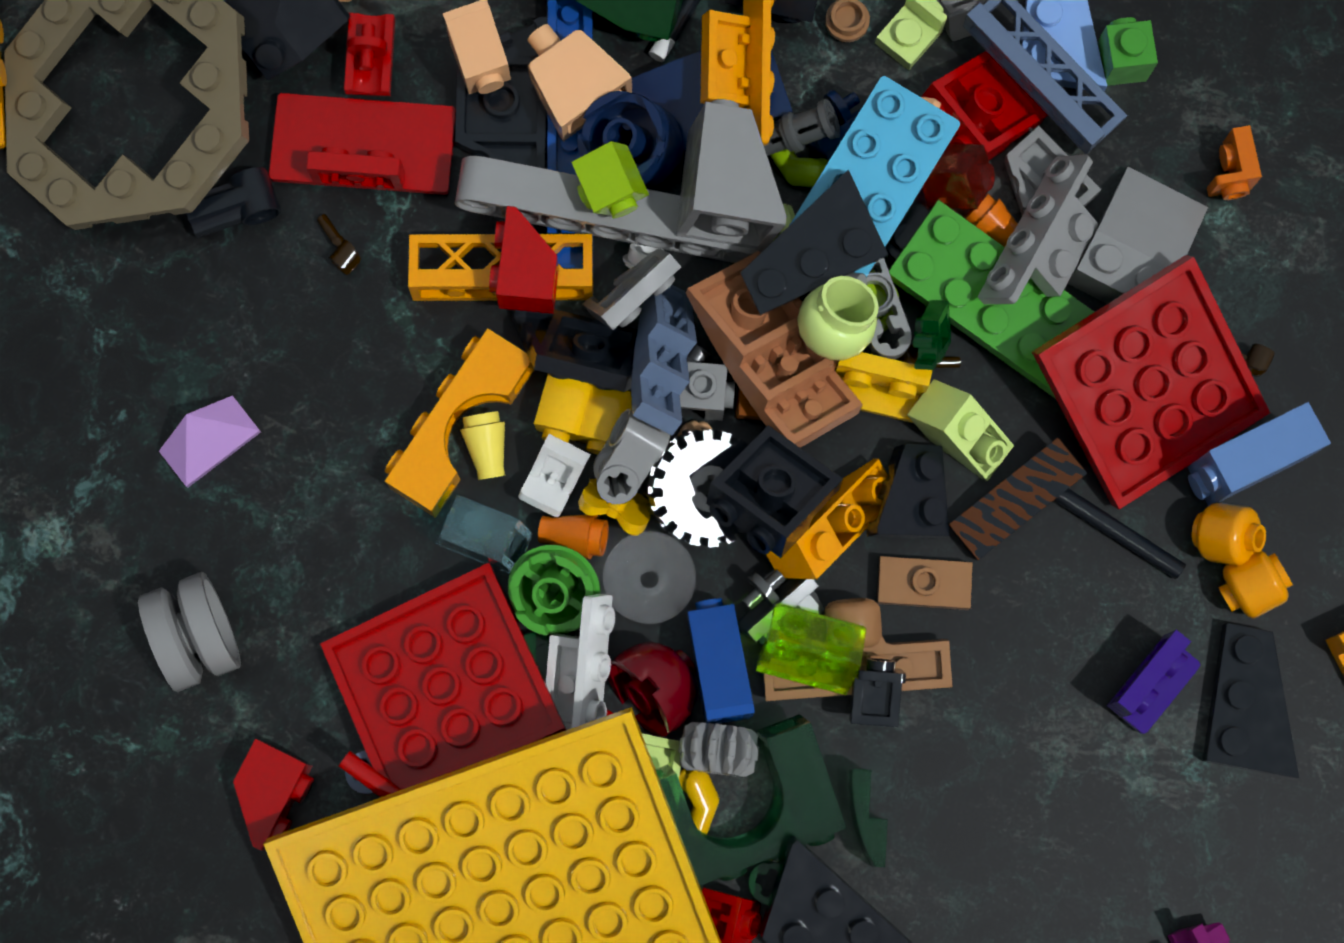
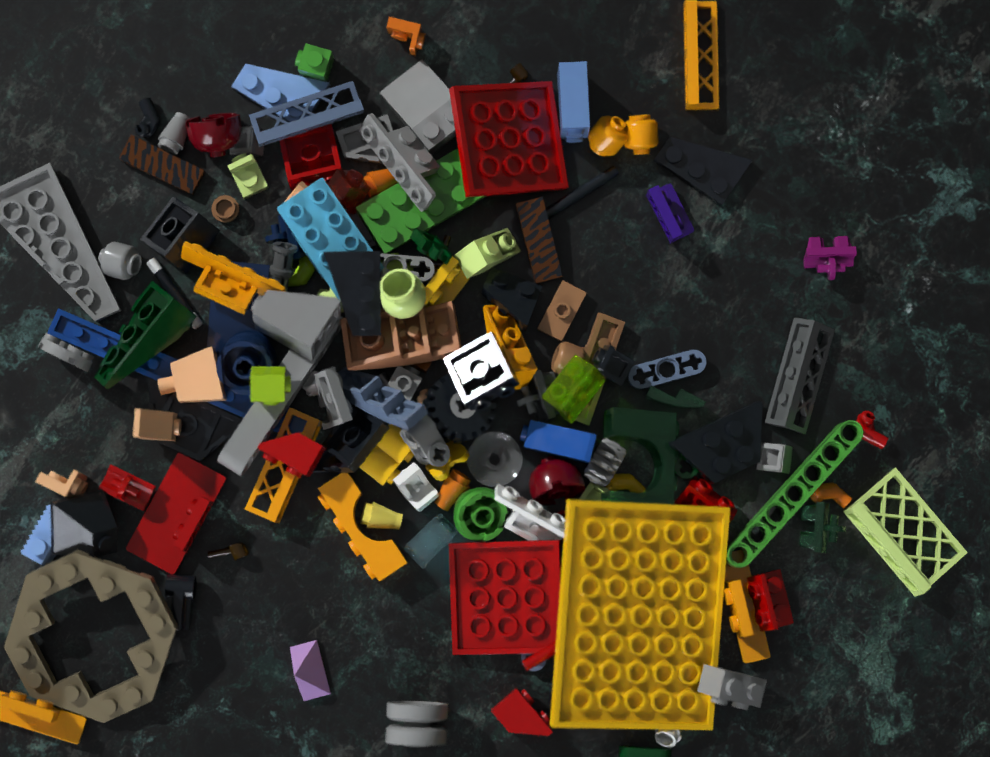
camera: 65 degrees left, 5 degrees up
none -> sand blue beam [628,350,706,390]

